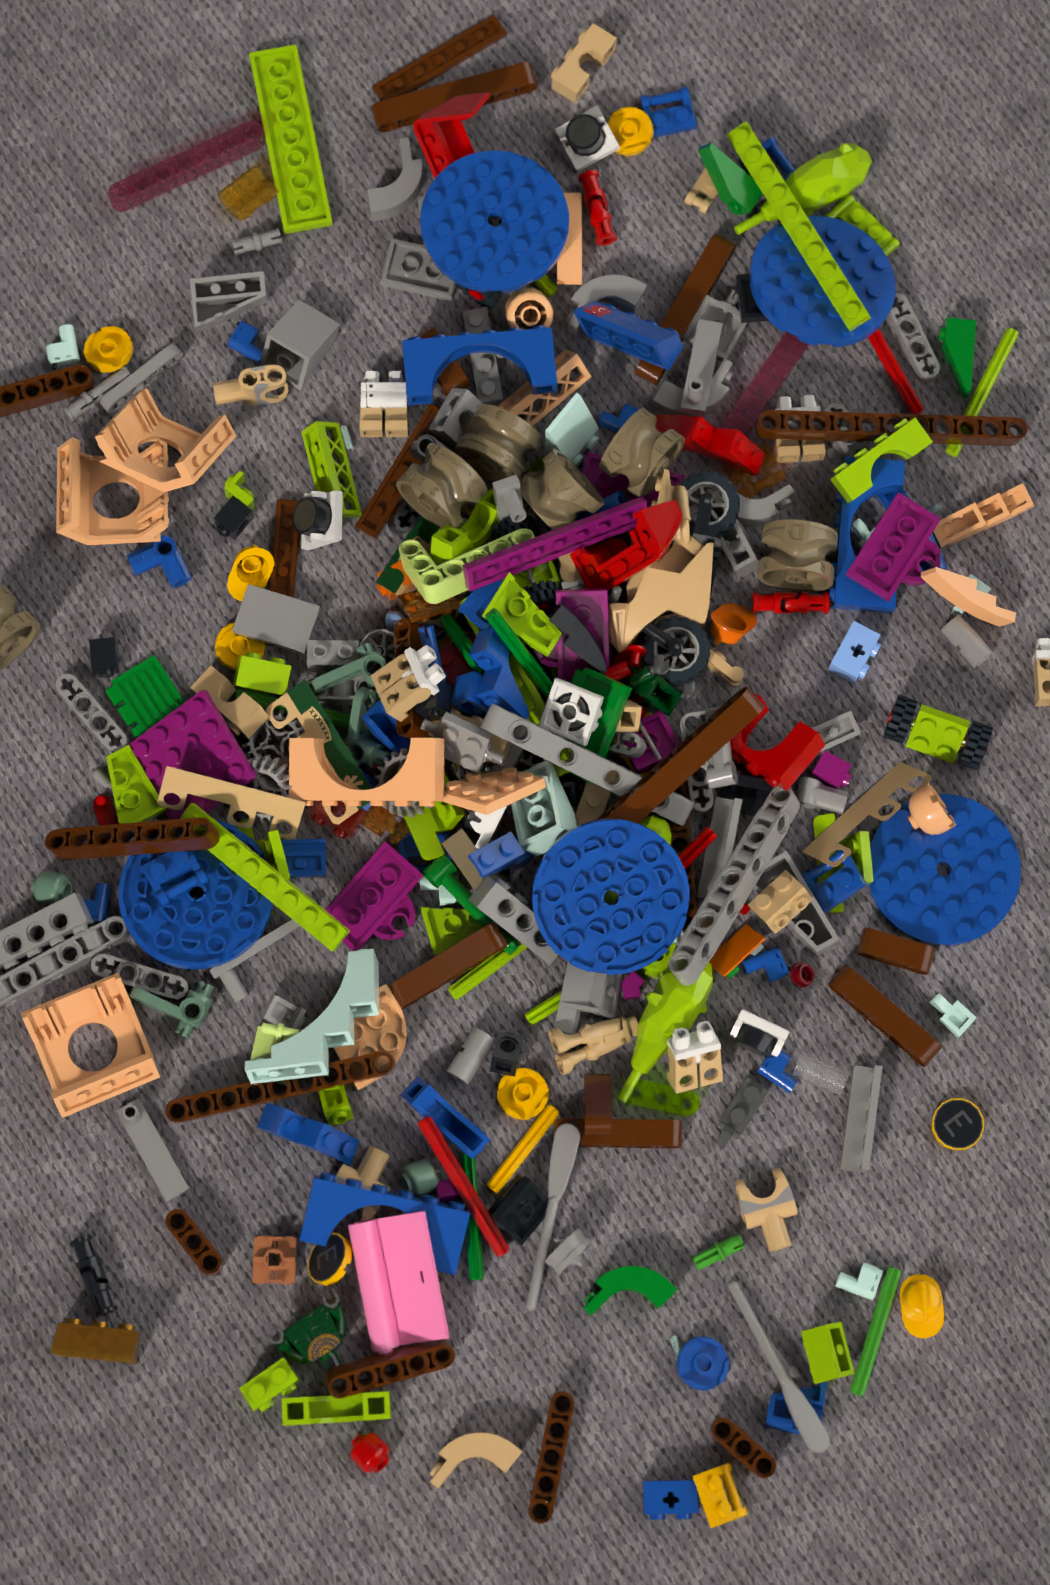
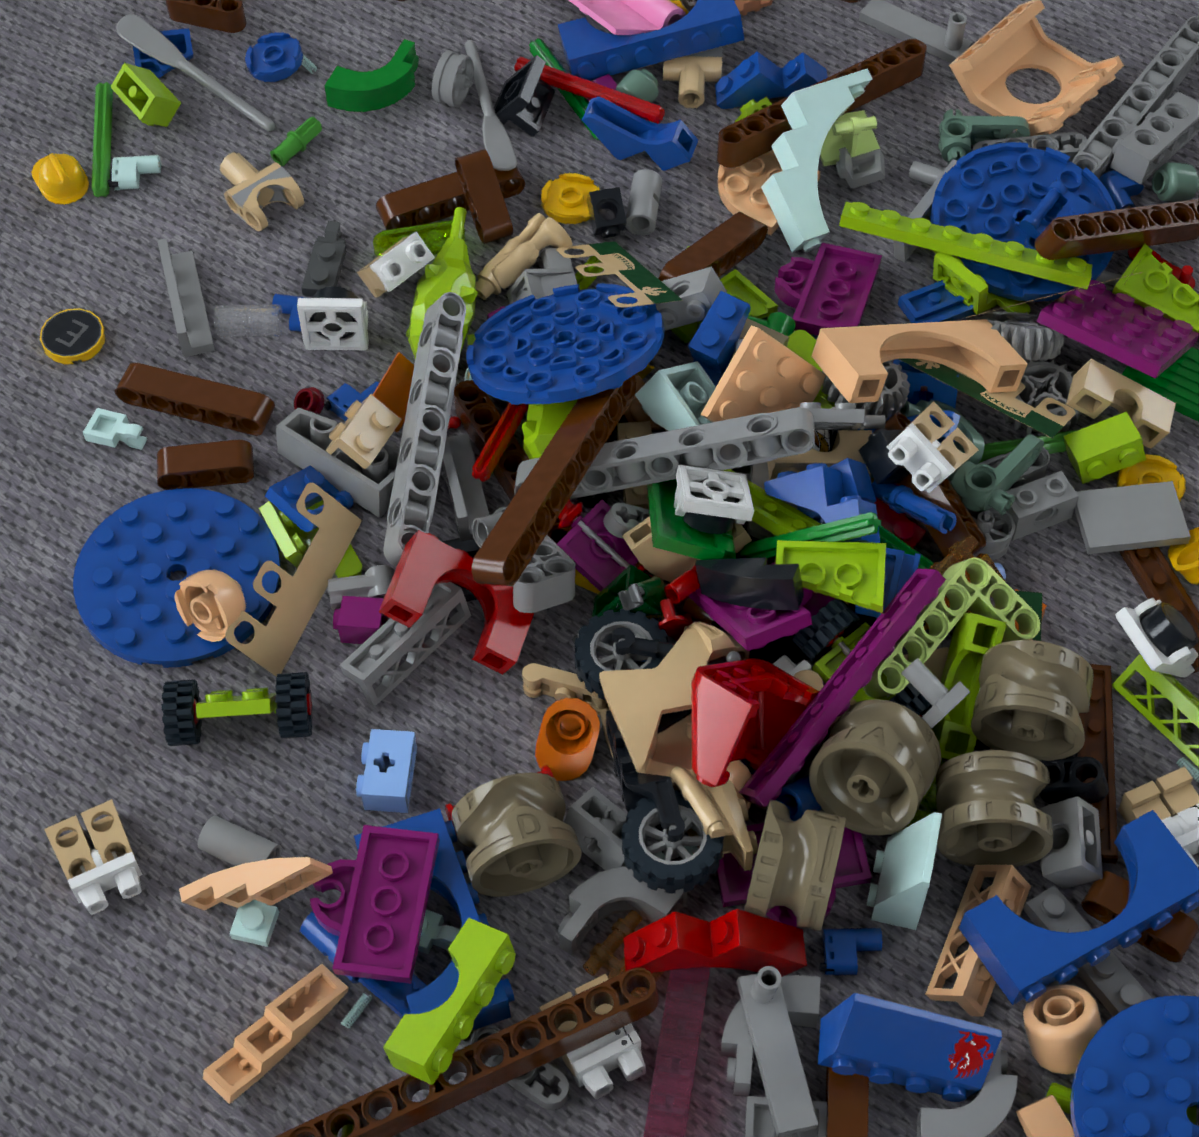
camera: 160 degrees right, 20 degrees down
yellow axle [487,1105,559,1193] -> none
none -> piece [556,241,683,308]

